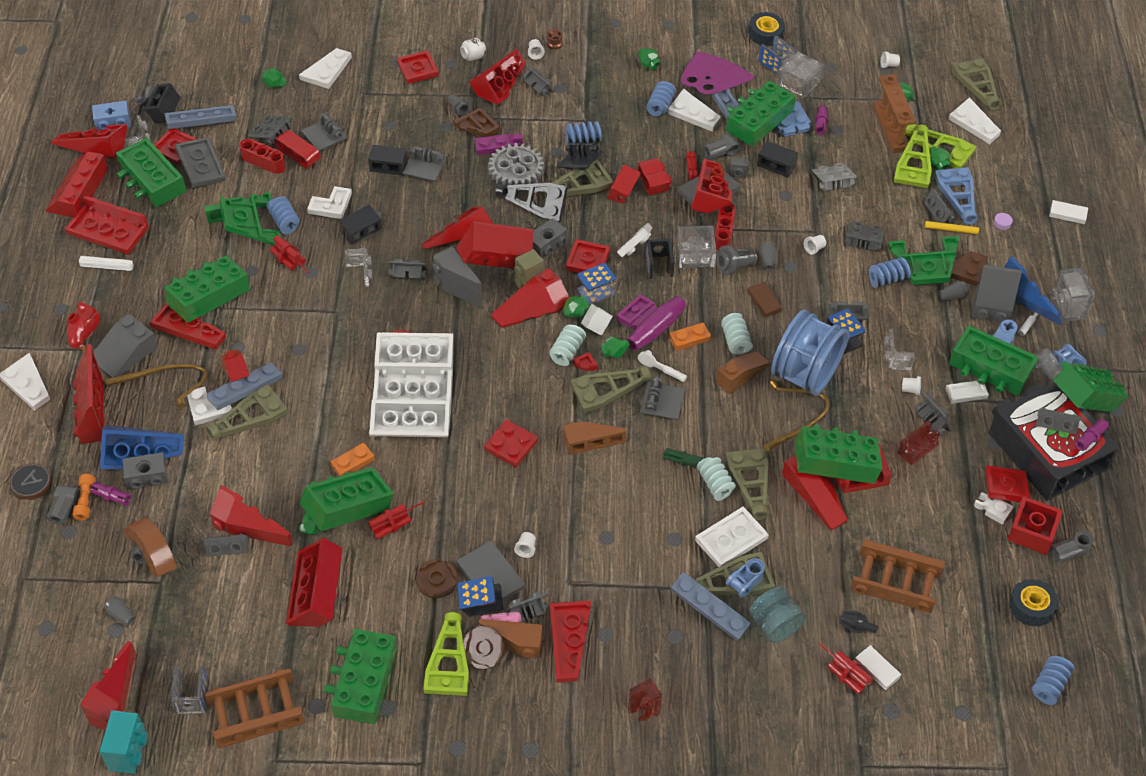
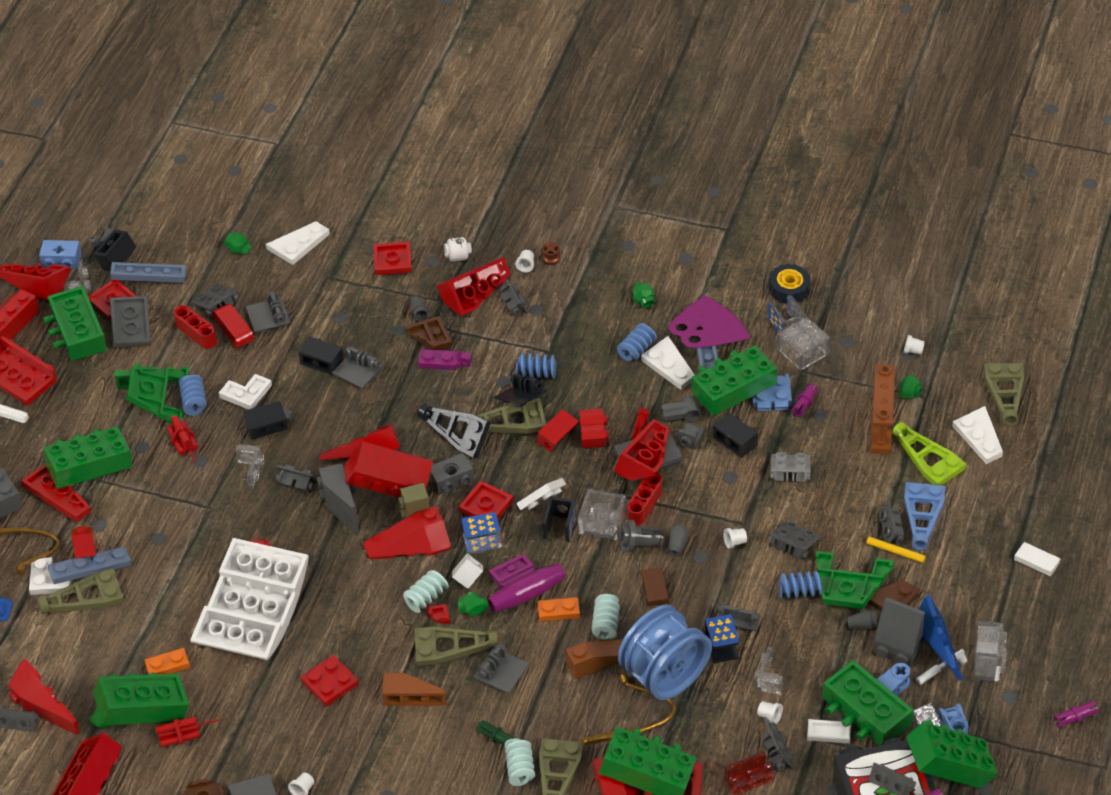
camera: 20 degrees right, 5 degrees down
light grey gear [488,143,544,185] -> none
green rock [563,295,590,318] -> none
white piece [638,350,687,382] -> none
lime plate [894,124,932,188] -> none
green rock [929,146,950,170] -> none
lavender tile [993,213,1013,230] -> none

